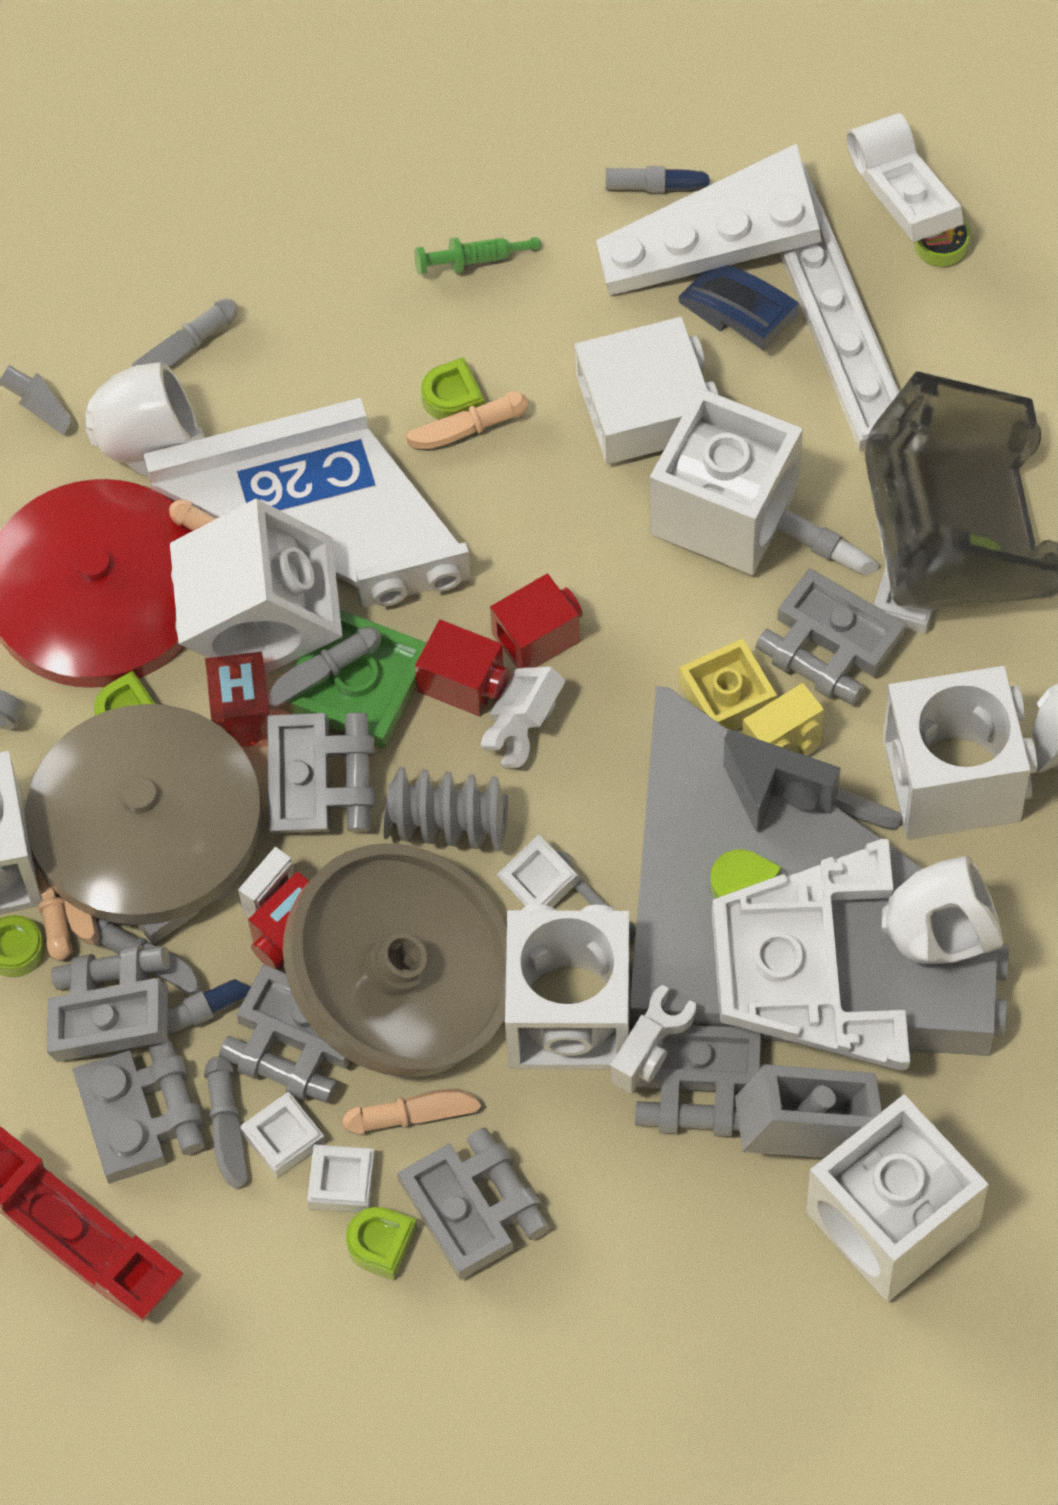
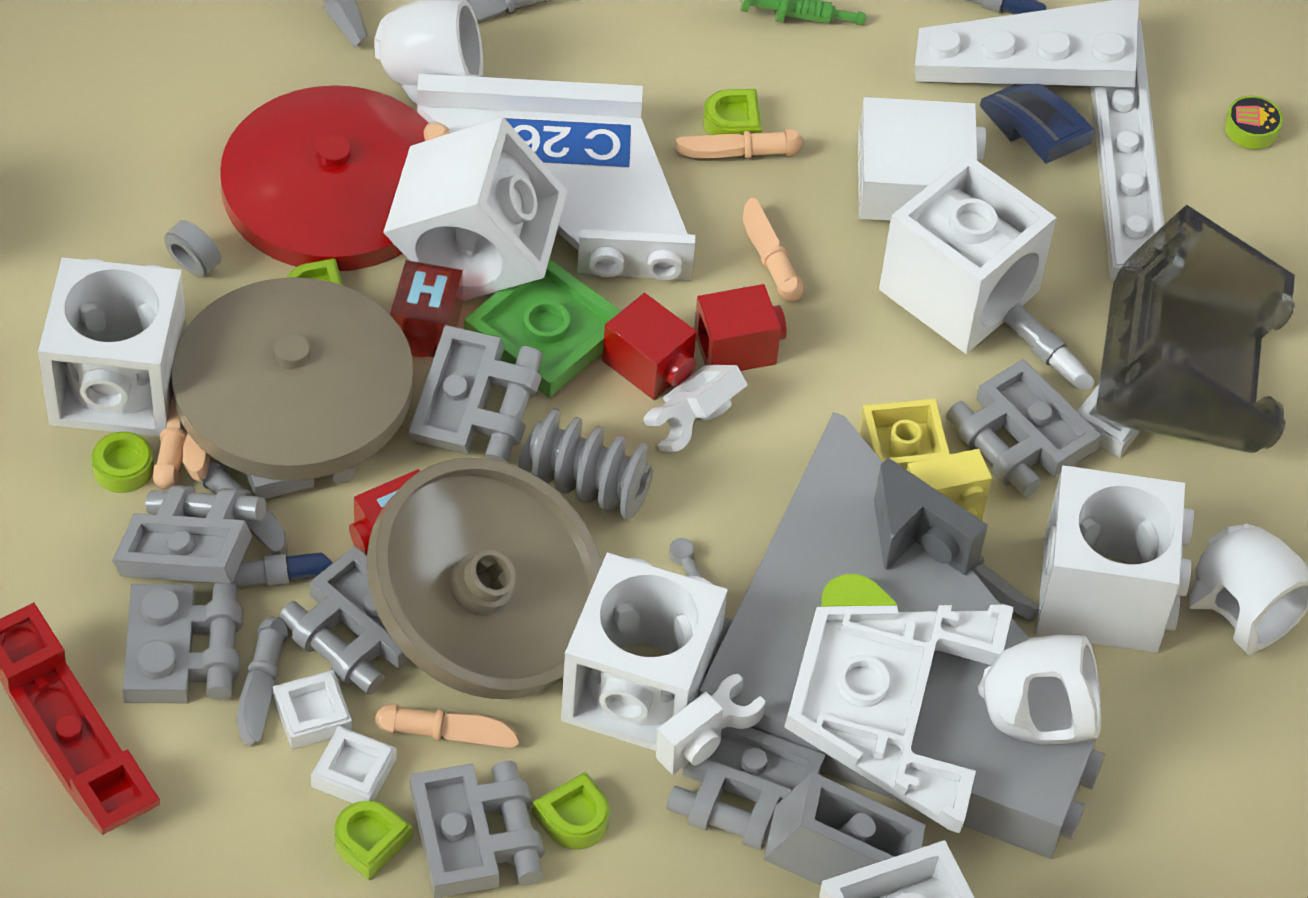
camera: 10 degrees right, 10 degrees down
white tile [238,847,294,918] -> none
light grey piece [268,627,381,709] -> none
white tile [497,834,582,907] -> none
white plate [846,113,963,242] -> none
none -> lime tile [532,771,610,849]
none -> light nougat piece [743,198,804,302]

